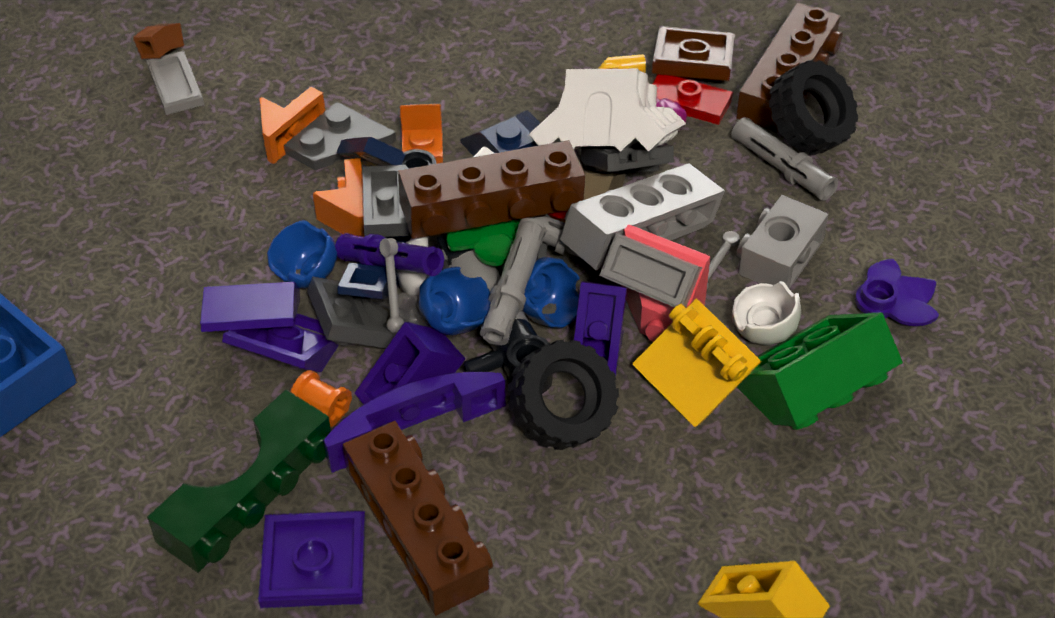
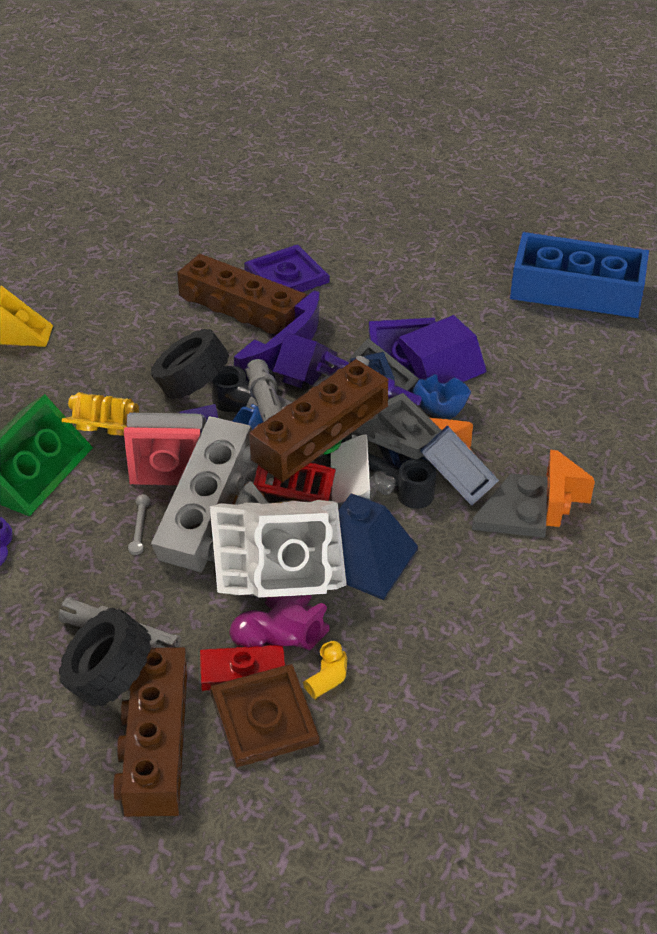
camera: 150 degrees right, 5 degrees down
dark green arch [147,390,331,573] -> none
orange bush [290,370,352,427] -> none
orange slope [400,104,443,164] -> none
blue hair [418,267,491,335] -> none
white hair [732,281,801,346] -> none
light grey brick [737,195,829,289] -> none

